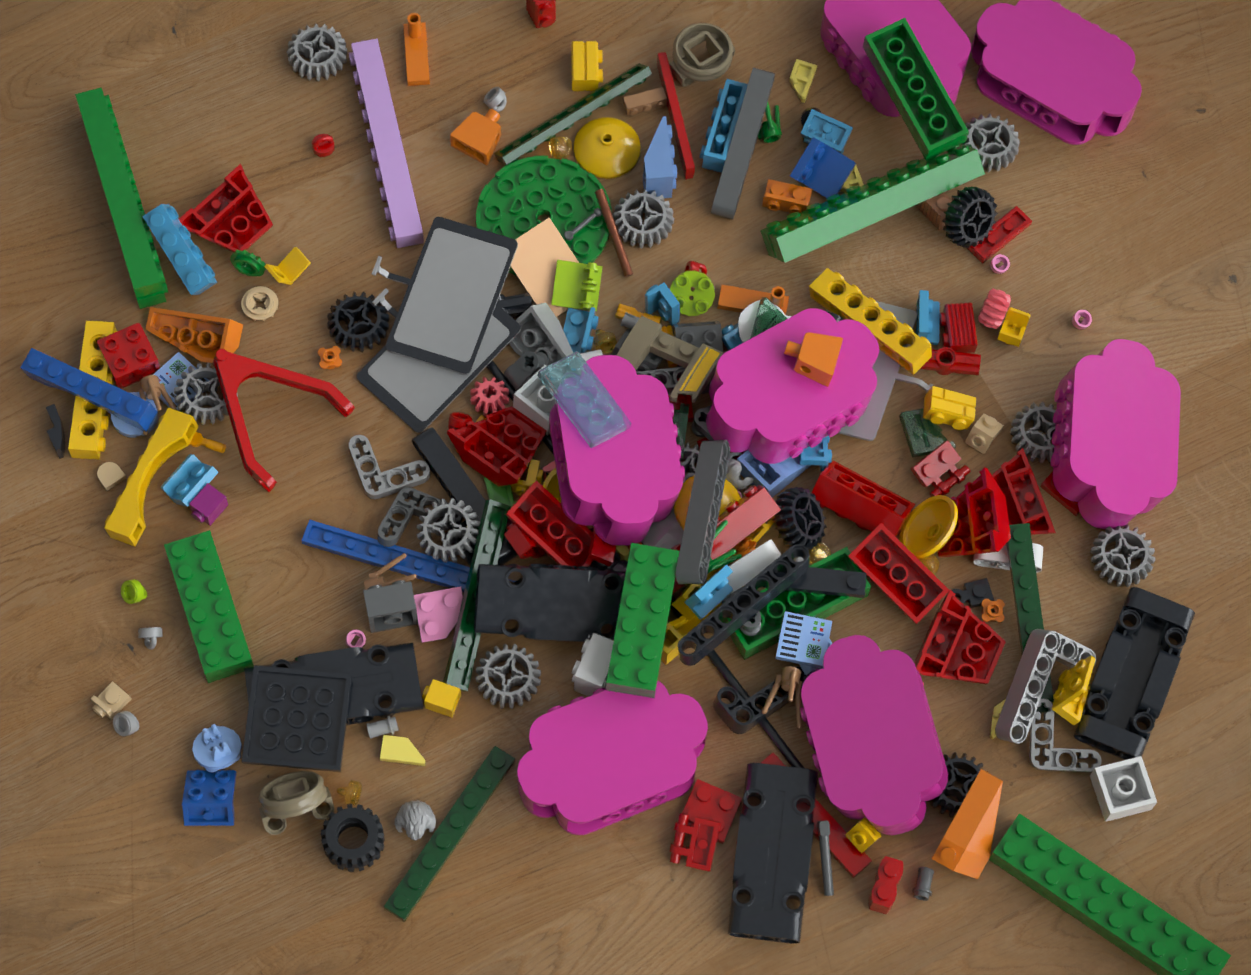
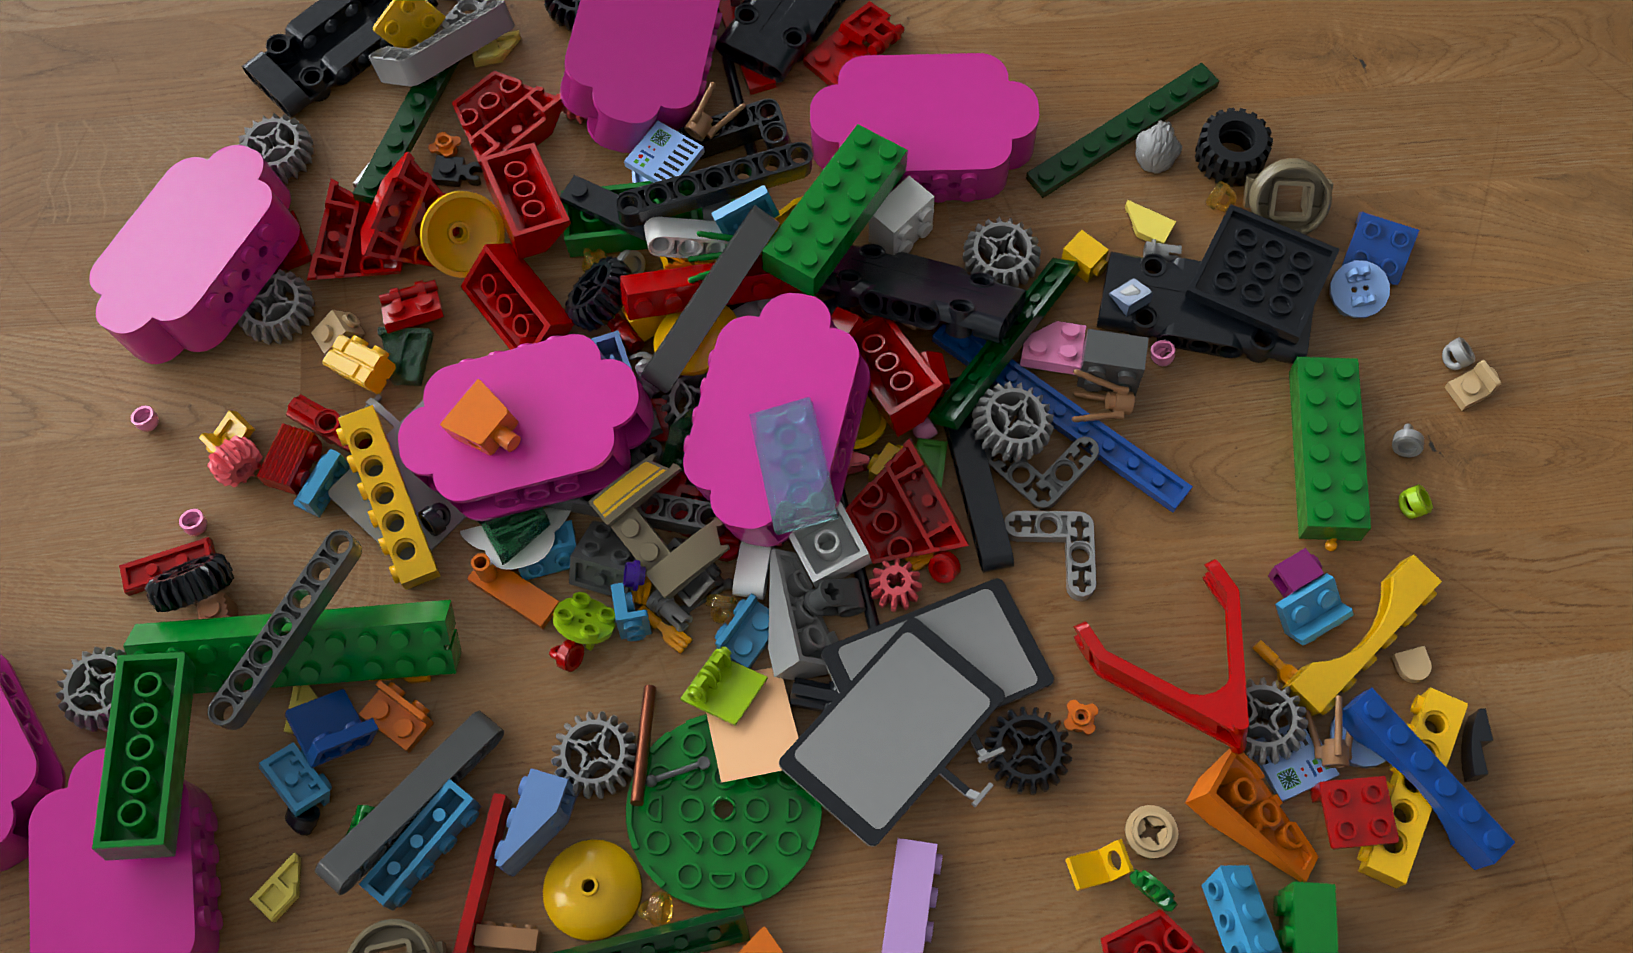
camera: 150 degrees left, 0 degrees up
none -> dark grey beam [208,529,362,730]
none -> dark purple plate [623,559,646,591]
none -> slope [1109,278,1153,317]

